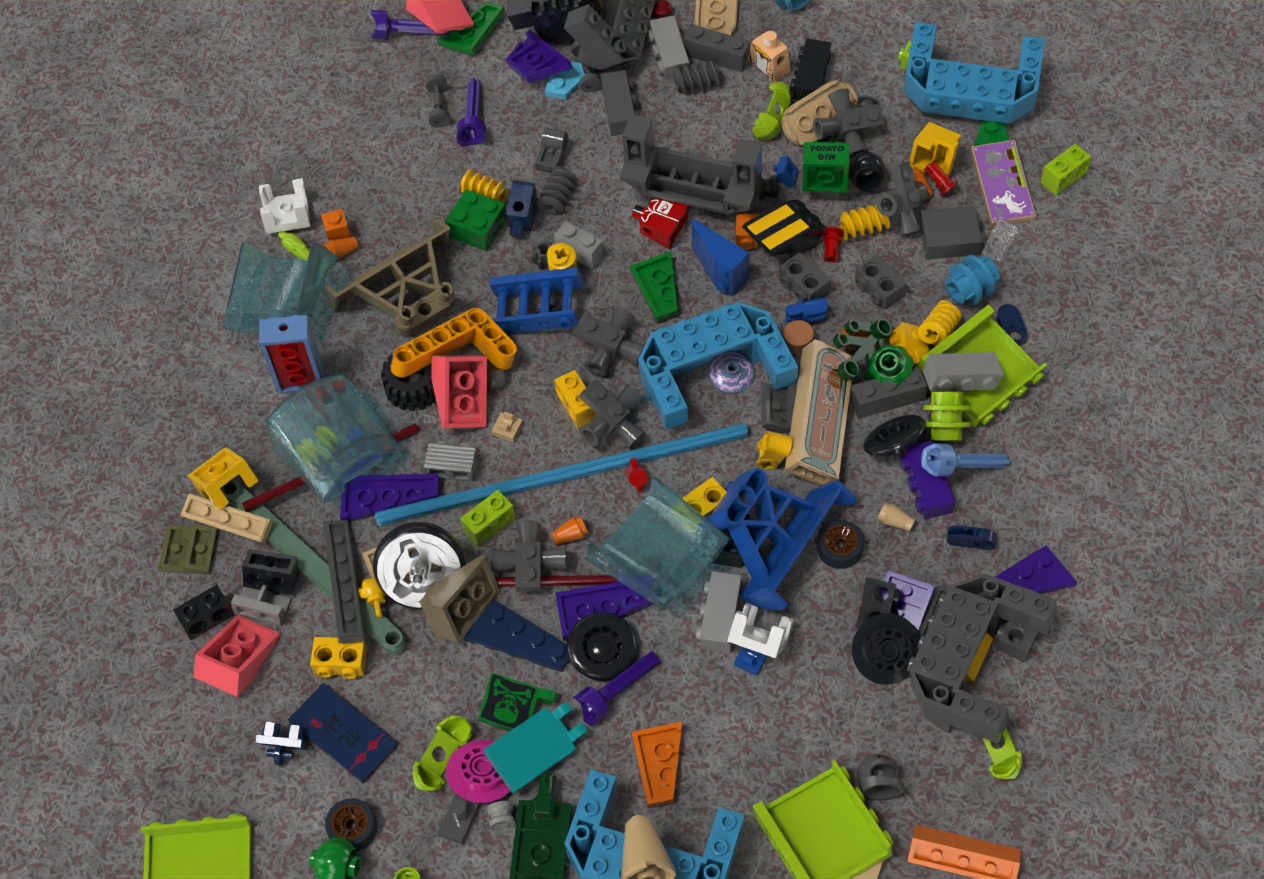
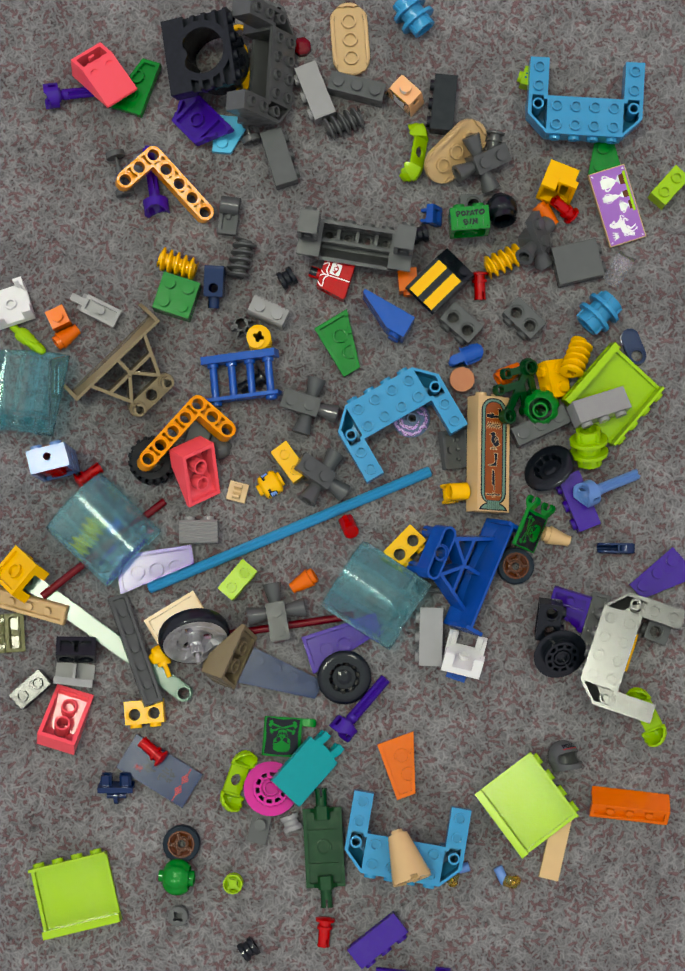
camera: 10 degrees left, 25 degrees up
none -> light grey hinge [69,293,122,329]
none -> light orange beam [115,146,214,223]
none -> red pin [138,737,169,767]
none -> yellow head [256,470,285,499]
none -> black wheel [276,266,298,290]
none -> green flag [512,495,555,554]

